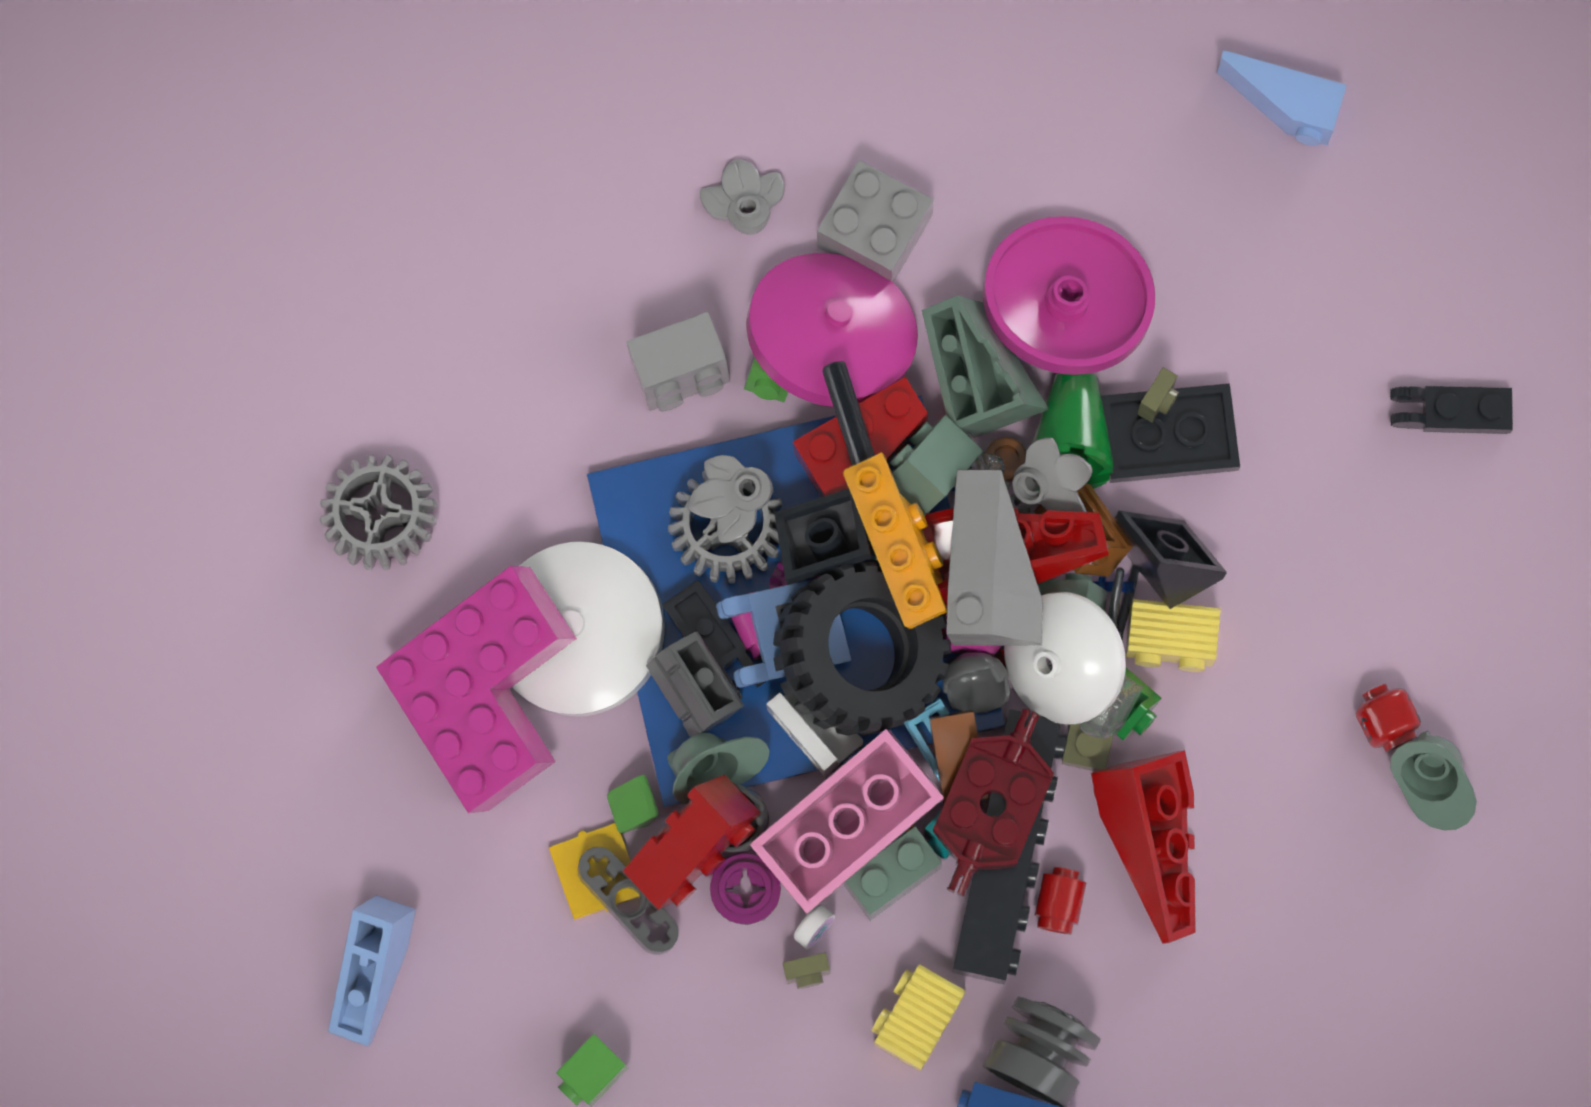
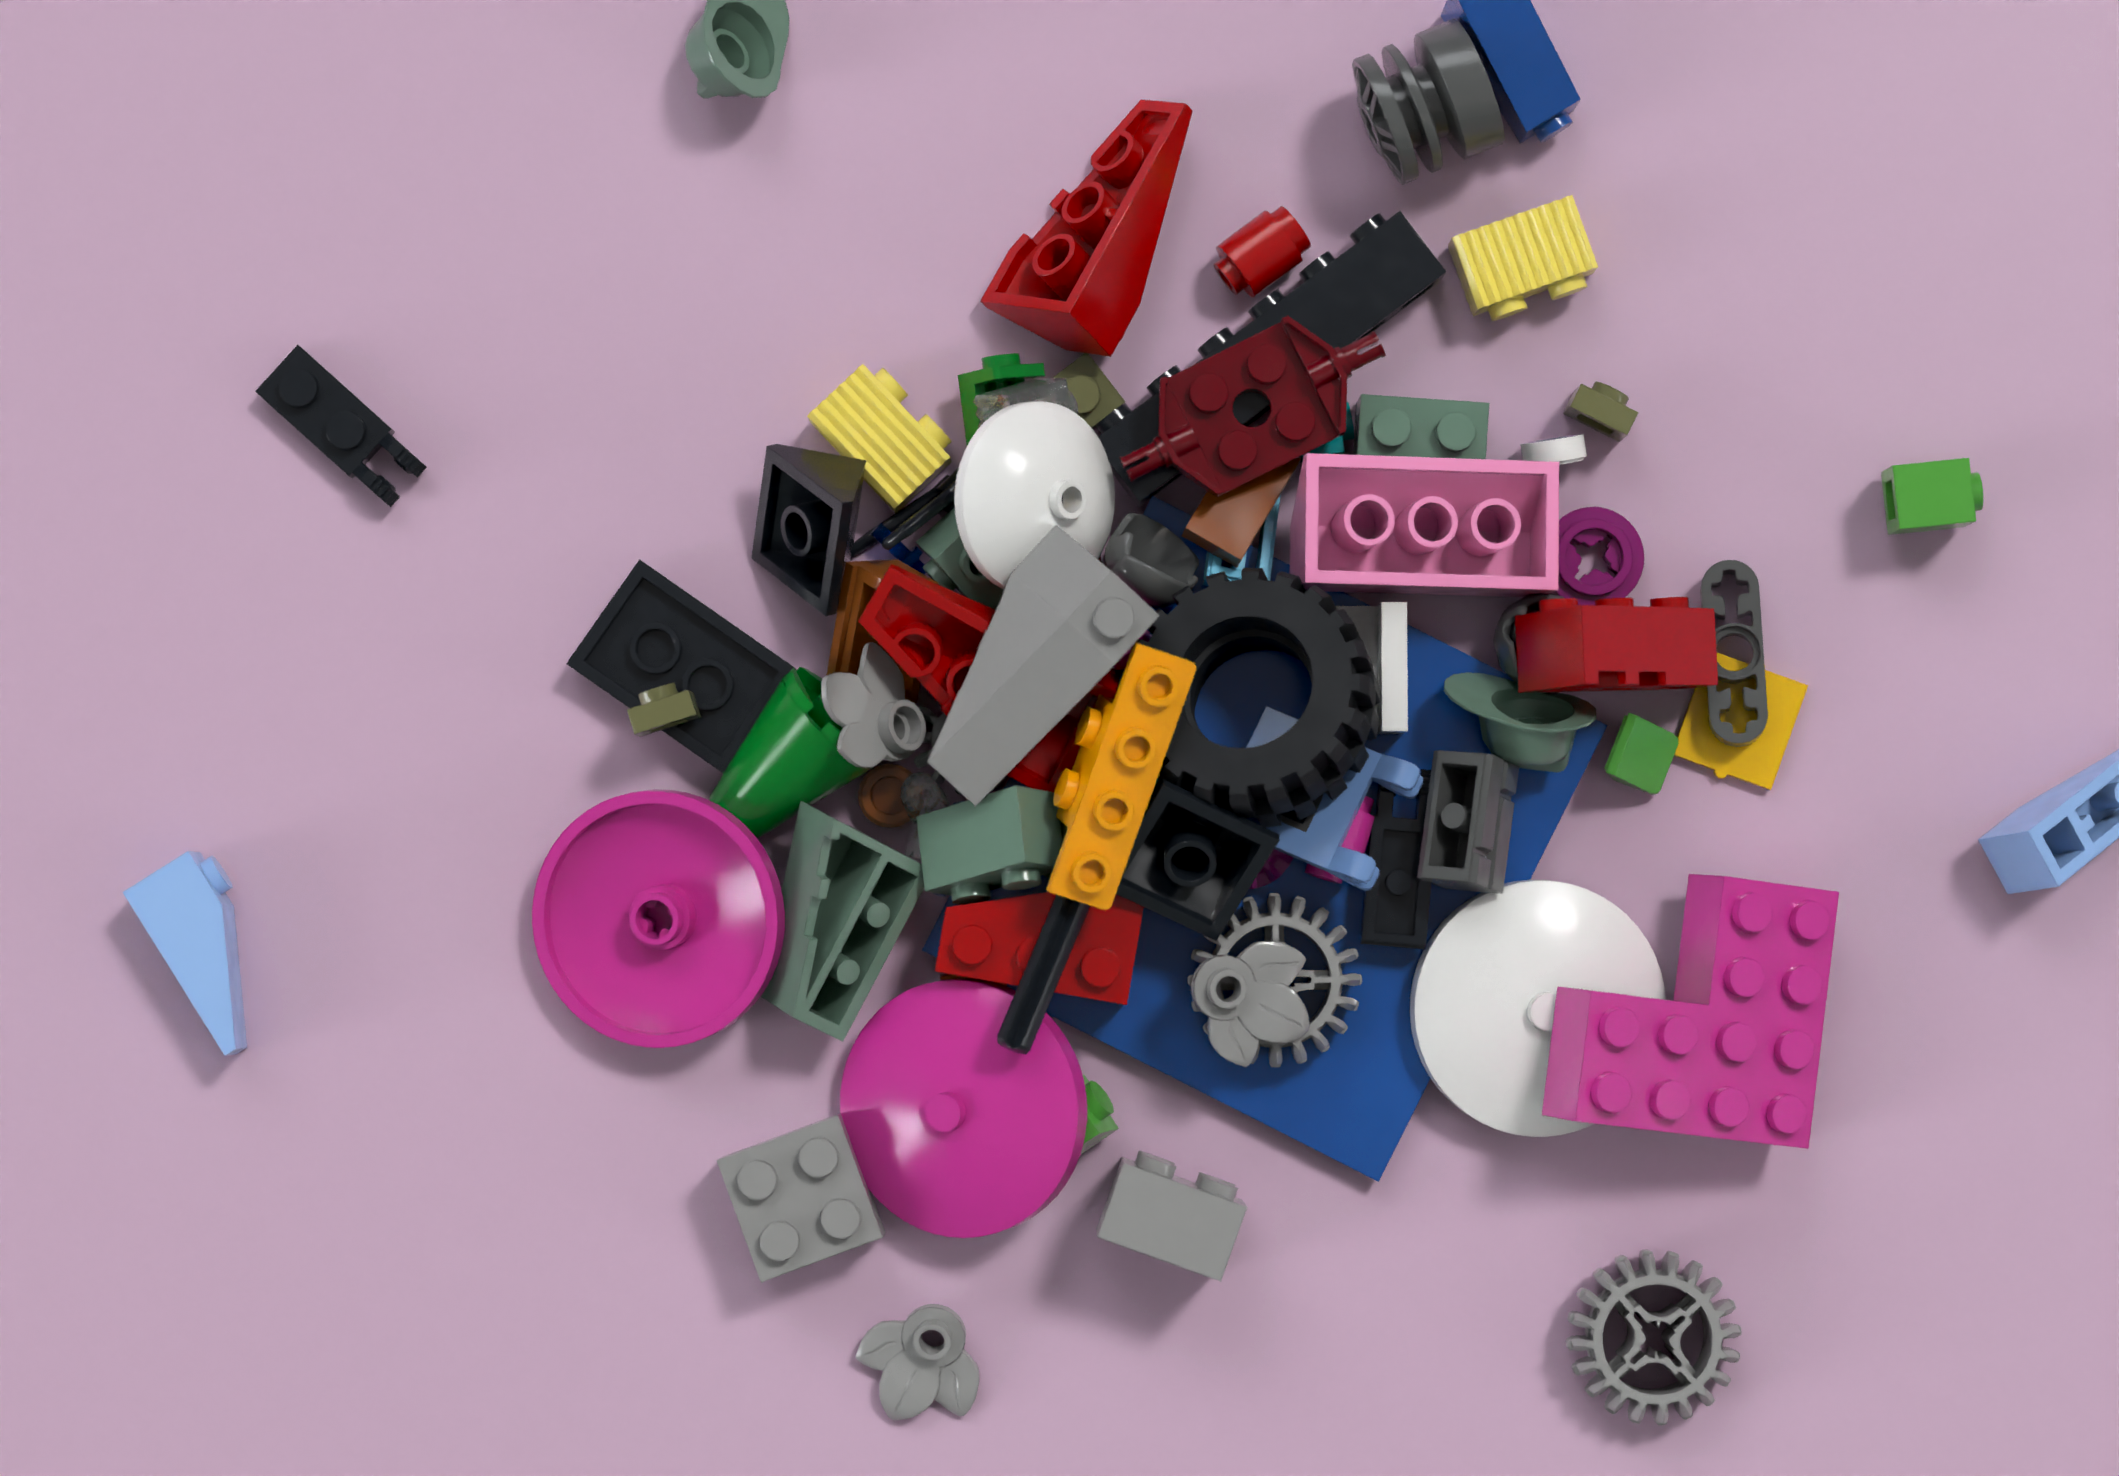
camera: 145 degrees left, 10 degrees up
red head [1355,684,1421,752] -> none

